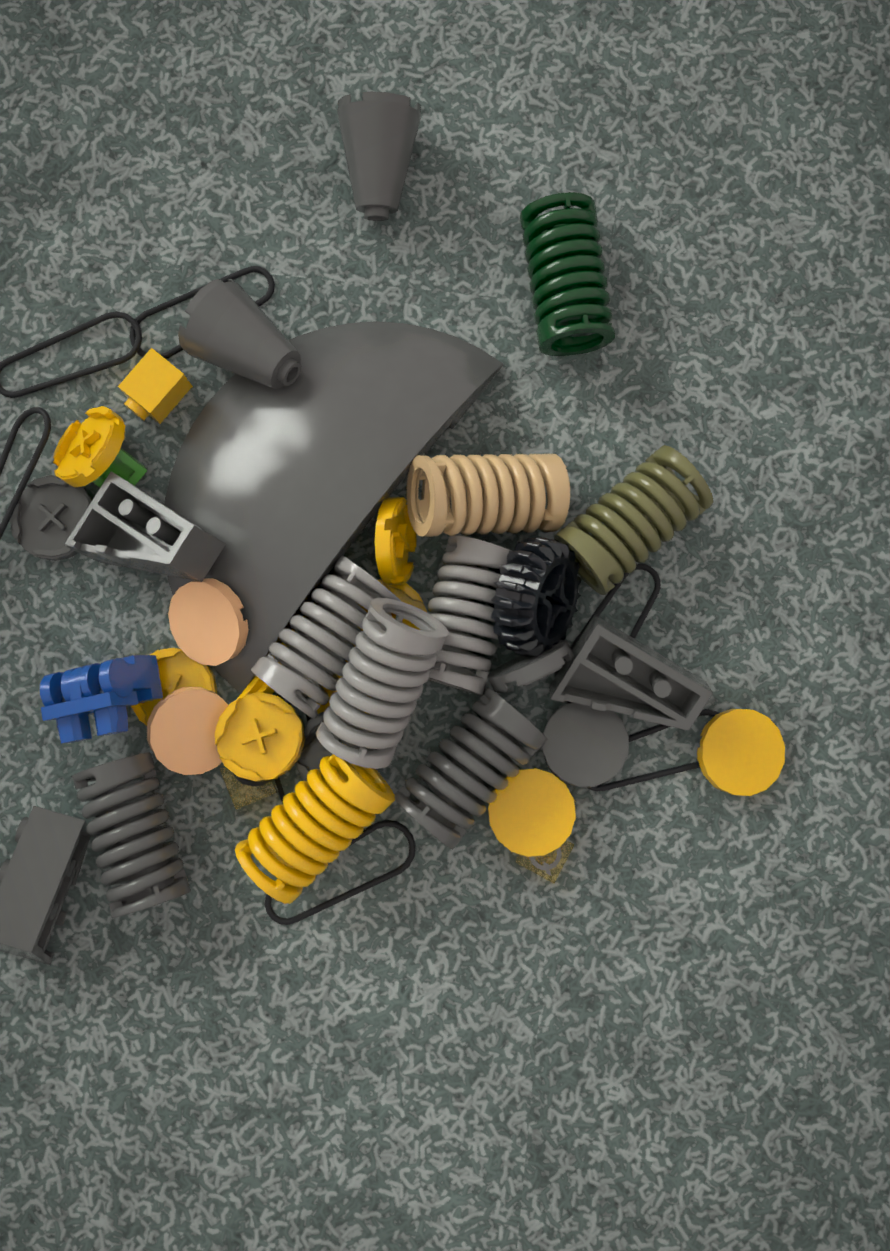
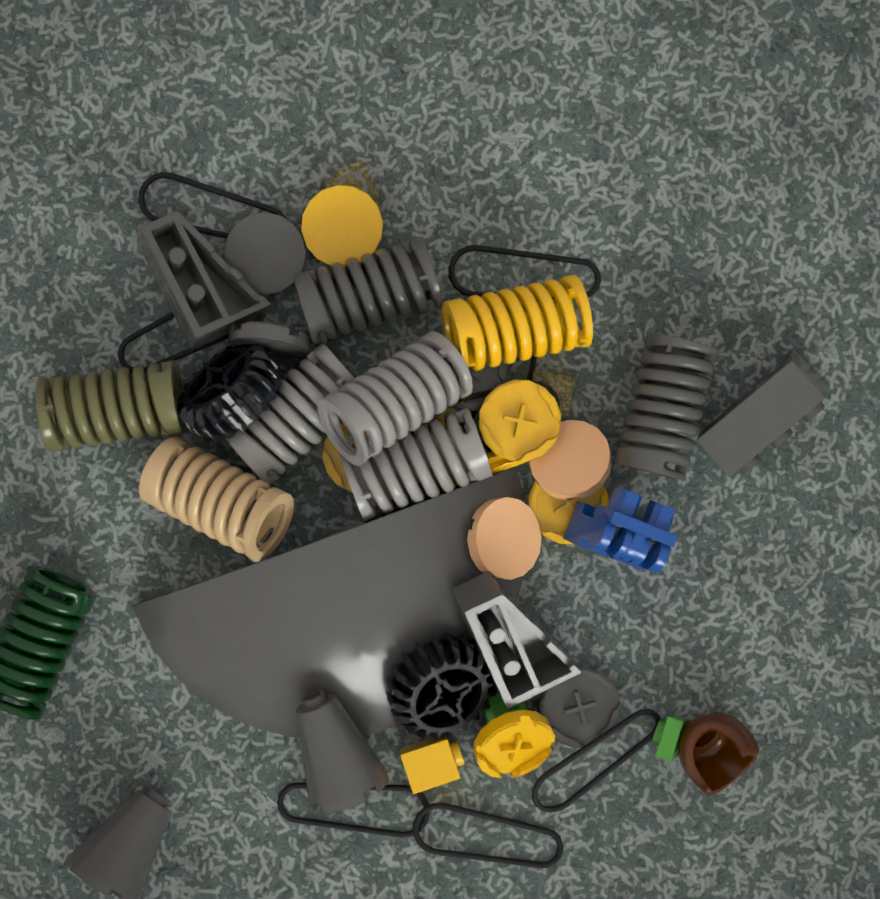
camera: 150 degrees left, 5 degrees up
yellow tile [375,497,417,585] -> none
yellow tile [697,709,785,796] -> none
none -> black gear [386,632,496,741]

